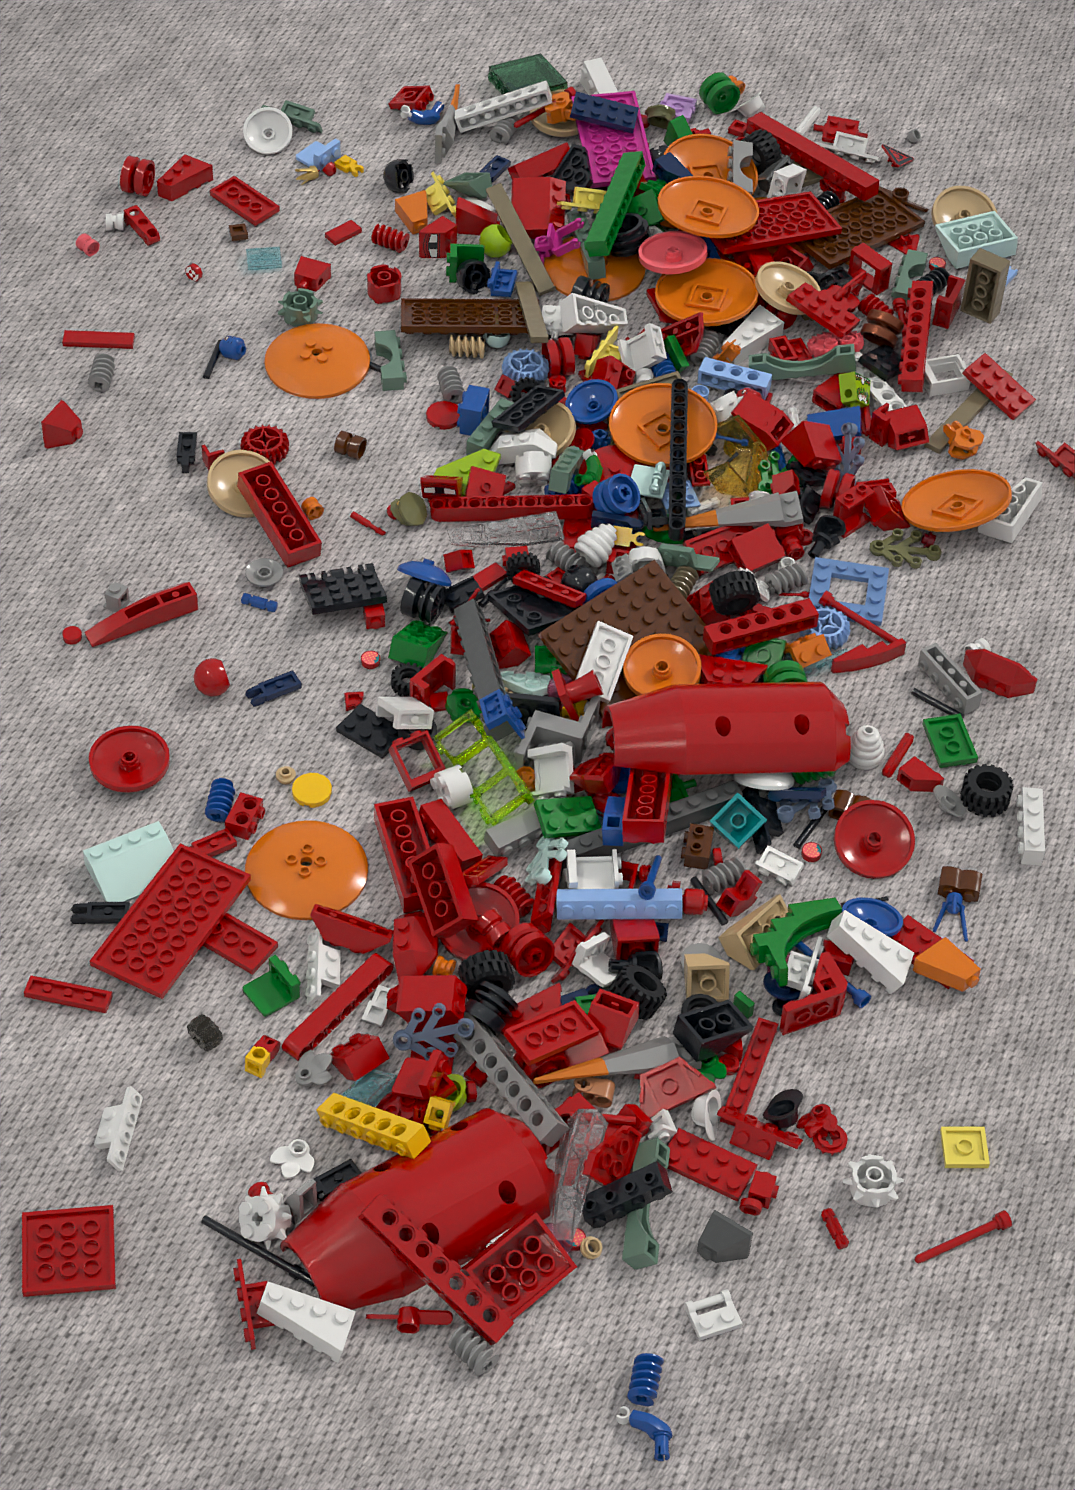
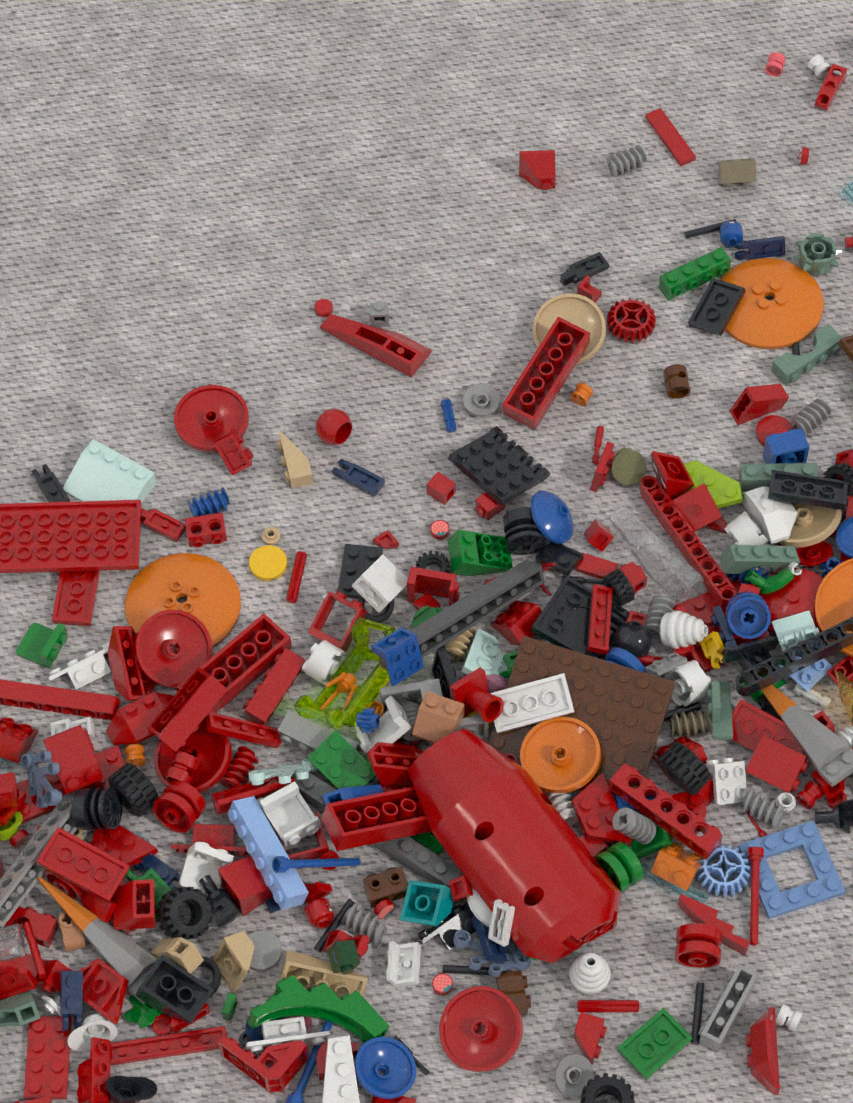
camera: 65 degrees right, 10 degrees up
none -> dark blue hinge [60,971,83,1031]
none -> red dish [134,609,212,688]
none -> tan slope [149,937,204,974]
none -> red bracket [213,429,254,475]
none -> tan slope [276,432,313,488]
none -> red axle [286,551,307,604]
none -> orange plant [320,672,358,714]
none -> dark green brick [327,940,360,975]
none -> blue gear [356,708,380,733]
none -> nougat slope [412,691,464,743]
none -> red panel [426,472,456,505]
none -> red tile [449,875,473,901]
none -> white tile [488,899,515,947]
none -> red plate [590,441,615,492]
none -> light grey piece [612,808,656,844]
none -> green brick [659,247,731,301]
none -> red wheel [675,923,722,968]
none -> black plate [688,278,746,336]
none -> dark tan brick [718,158,756,187]
none -> red slope [730,384,789,425]
none -> dark blue hinge [735,236,785,260]

